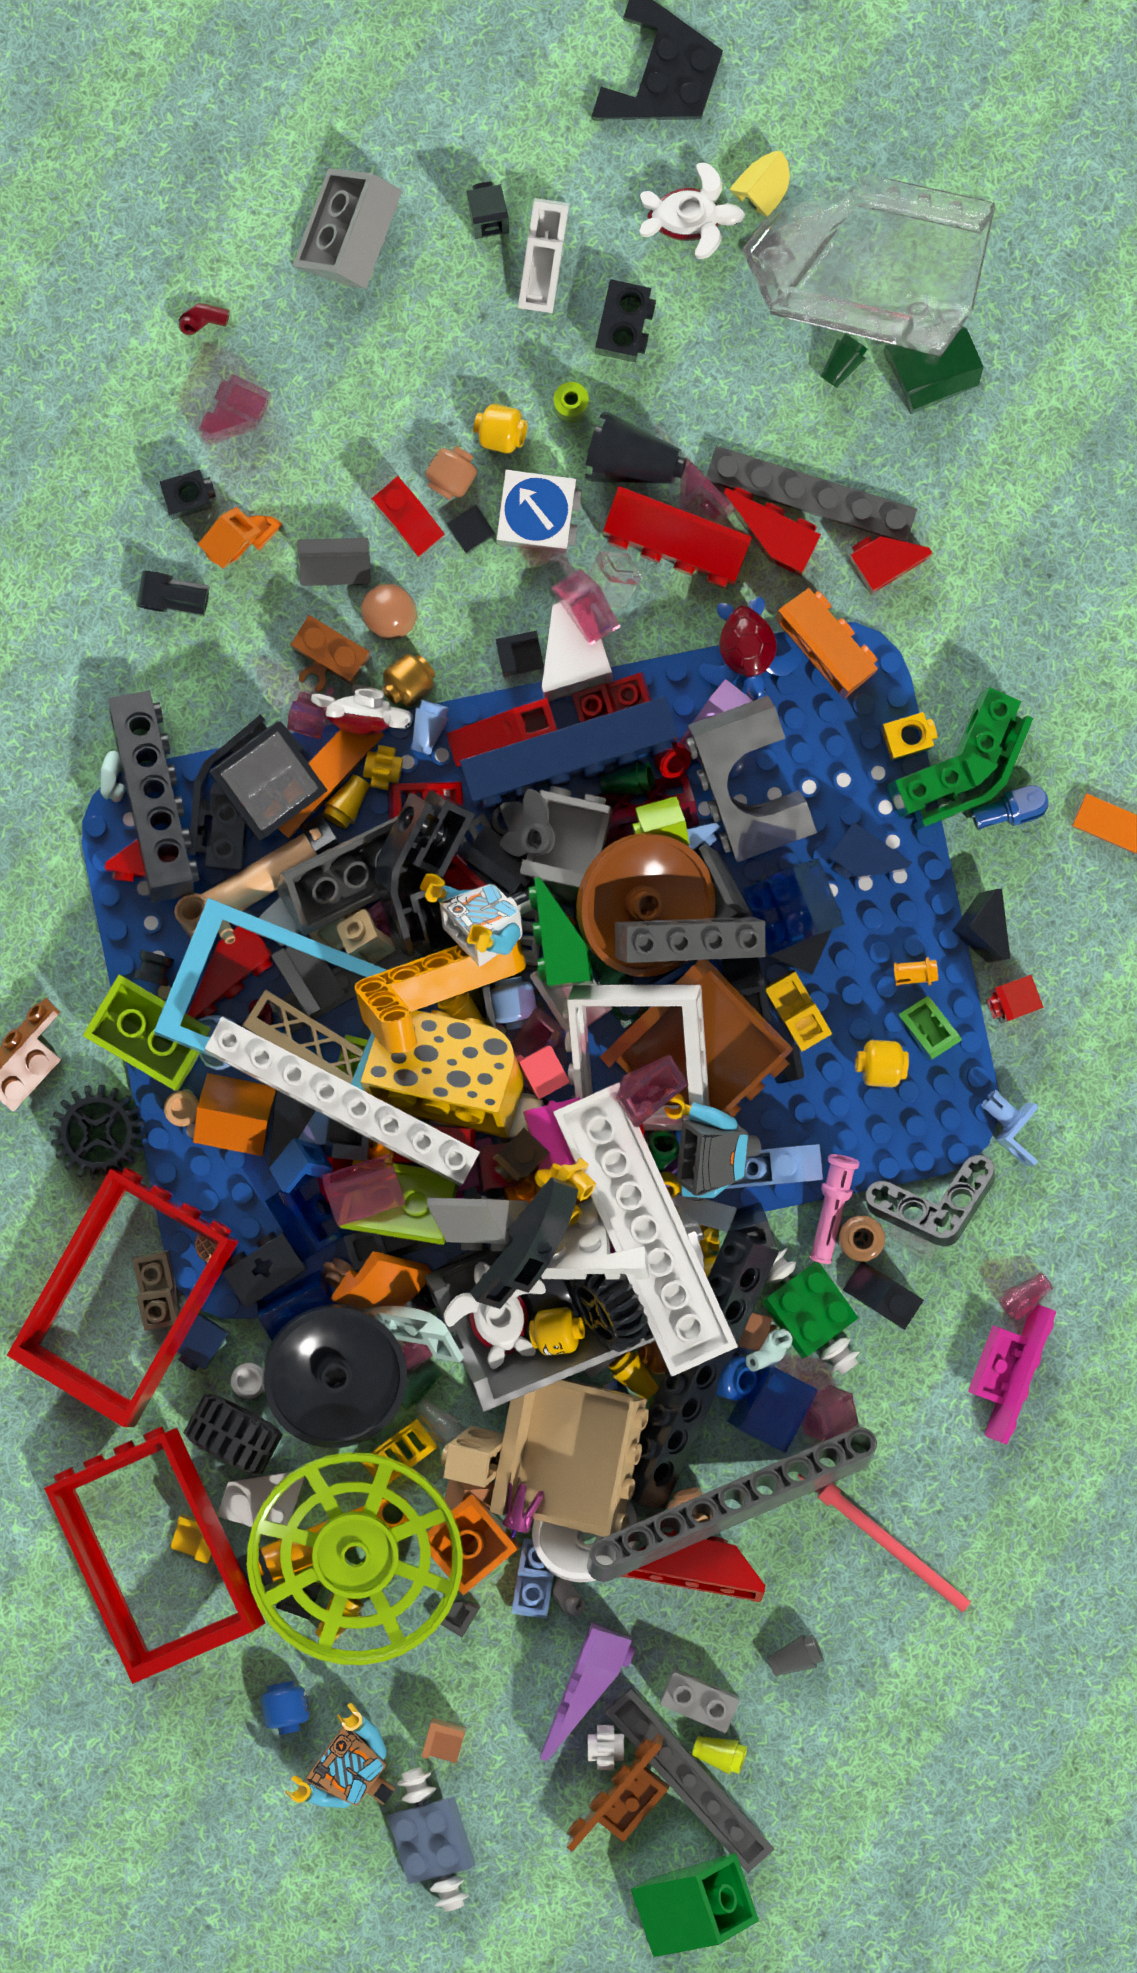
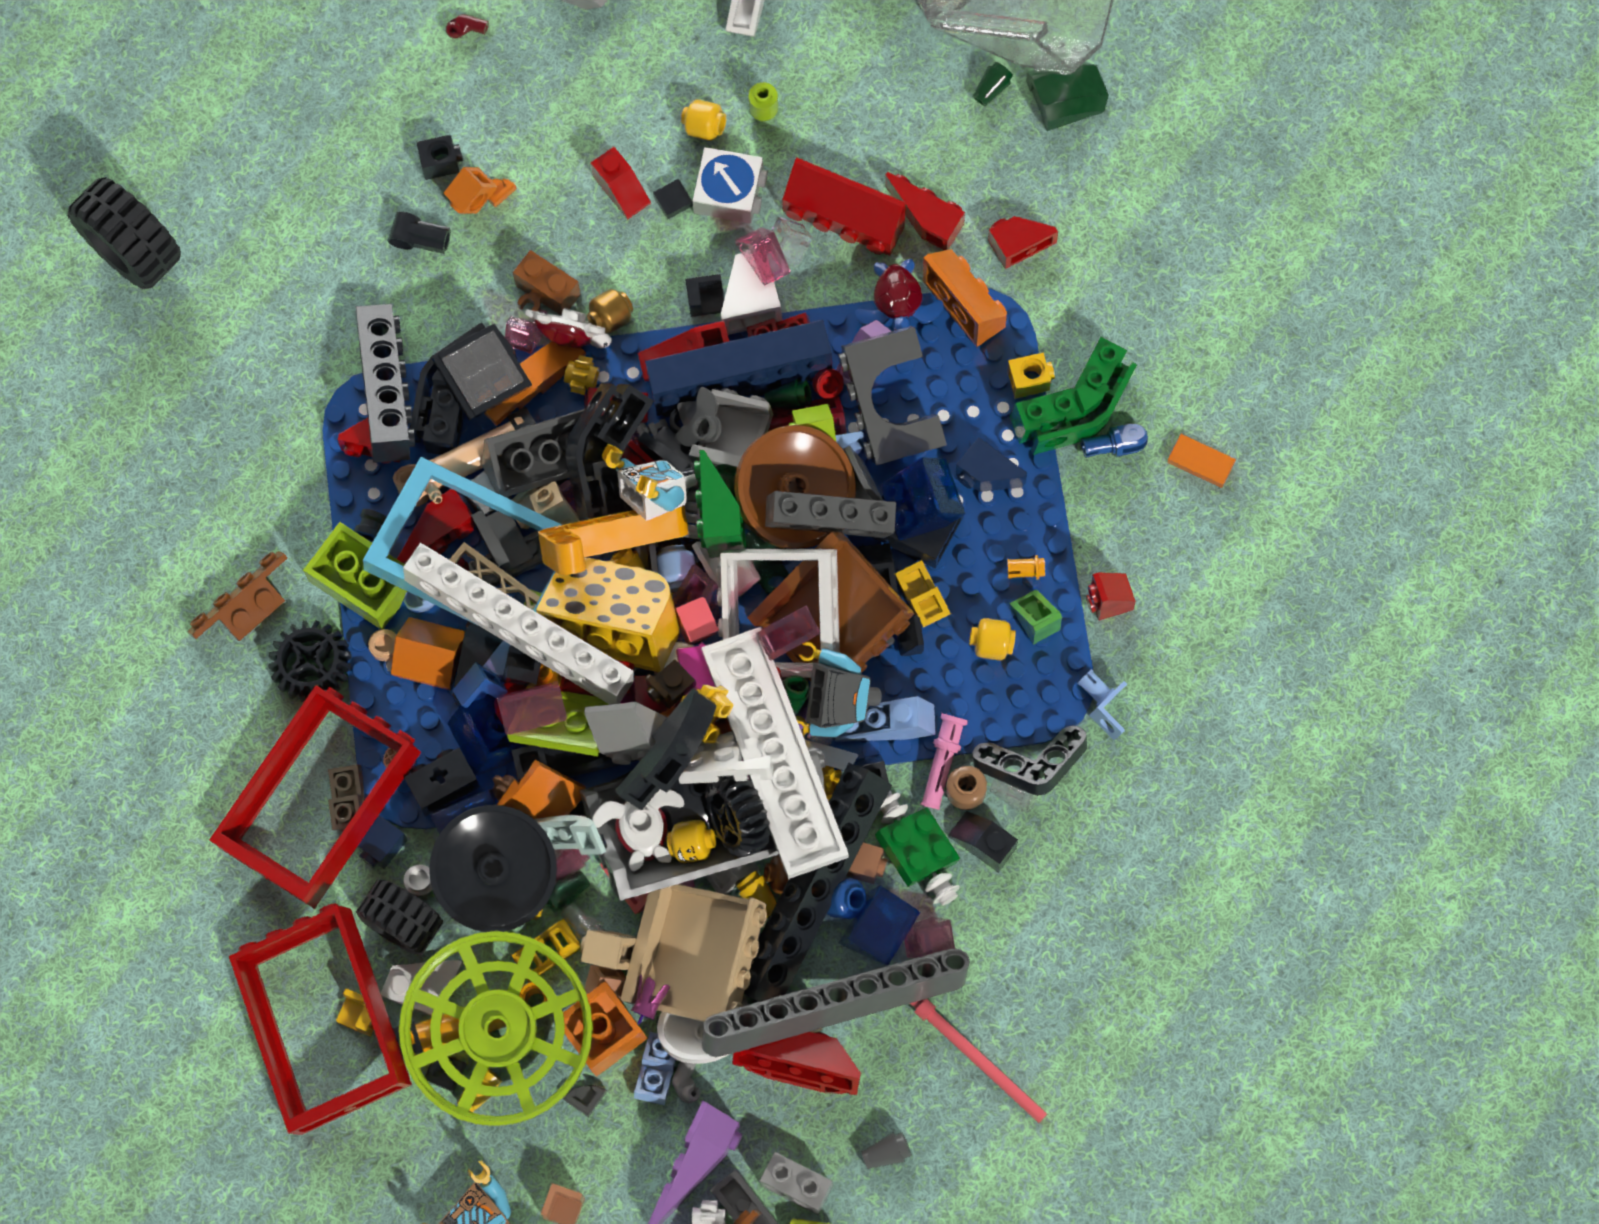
camera: 10 degrees right, 15 degrees down
light aqua arm [101,751,126,802] -> none
clear pink slope [199,374,272,445] -> none
blue head [260,1681,310,1735] -> none
dark grey panel [297,538,371,586] -> none
yellow cone [323,774,370,829] -> none
nougat hair [361,584,418,640] -> none
light blue cone [411,700,450,755] -> none
nougat head [425,446,477,500] -> none
black cone [585,411,687,484] -> none
black brick [595,279,656,363] -> none
clear pink slope [679,457,735,523] -> none
dark grey plate [705,446,917,542] -> none
light aqua arm [746,1329,792,1371] -> none
black slope [952,888,1011,963] -> none
dark pink bracket [968,1303,1056,1444] -> none
clear pink cone [999,1272,1053,1322] -> none

